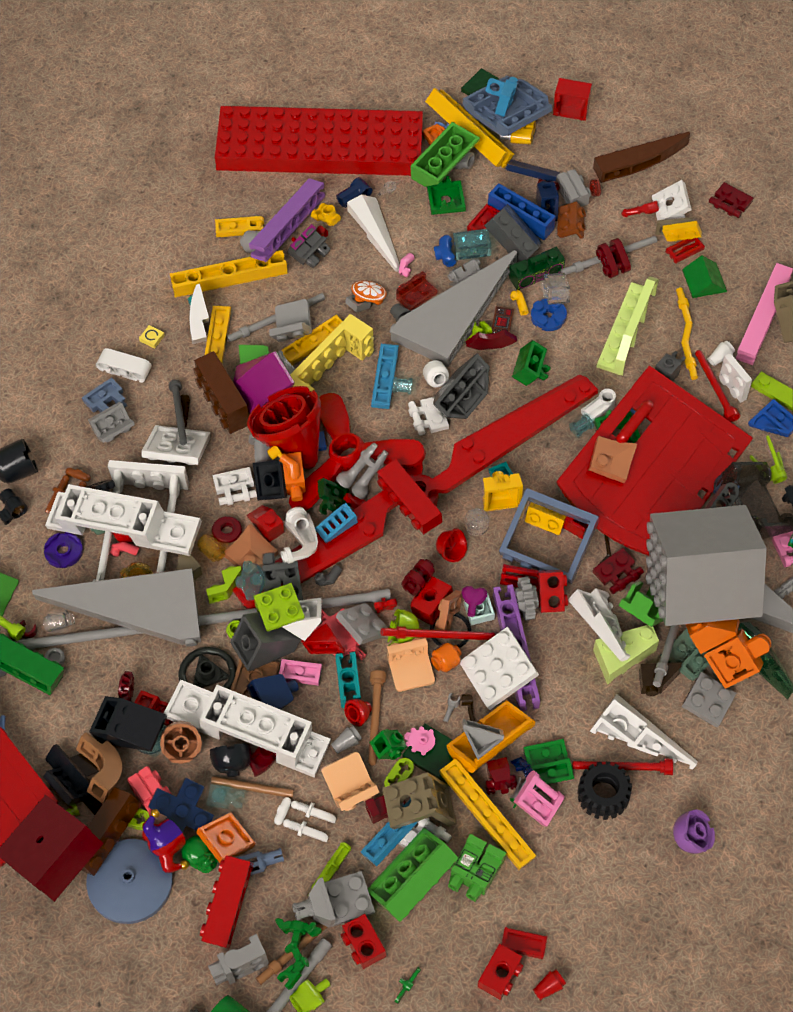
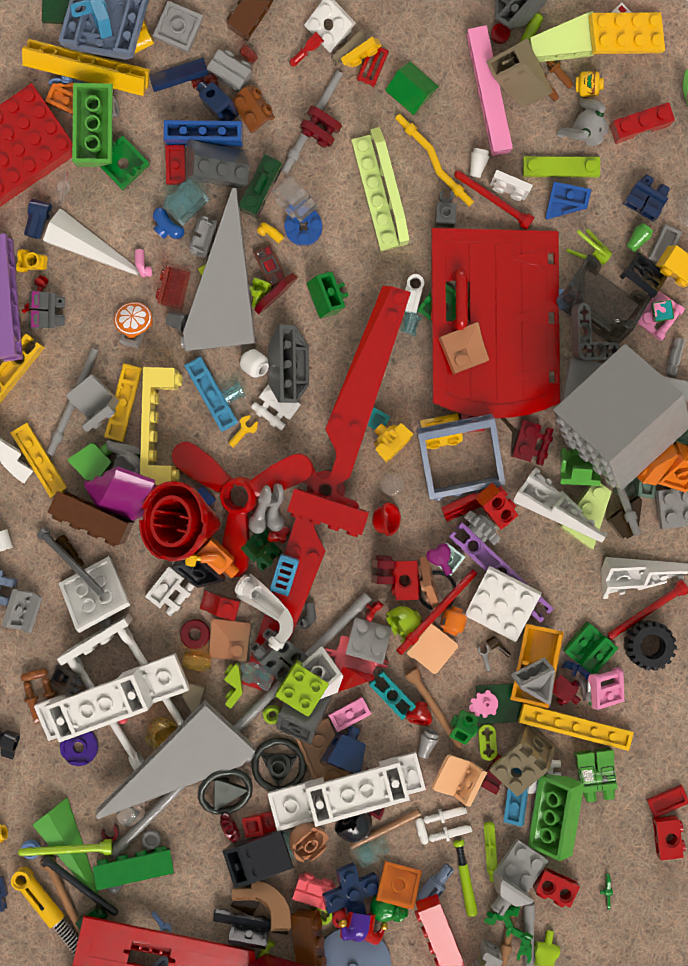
camera: 35 degrees left, 30 degrees up
none -> light grey plate [153,1,204,53]
none -> pearl dark grey piece [197,768,253,815]
none -> yellow bar [228,415,258,448]
none -> lime piece [453,839,478,917]

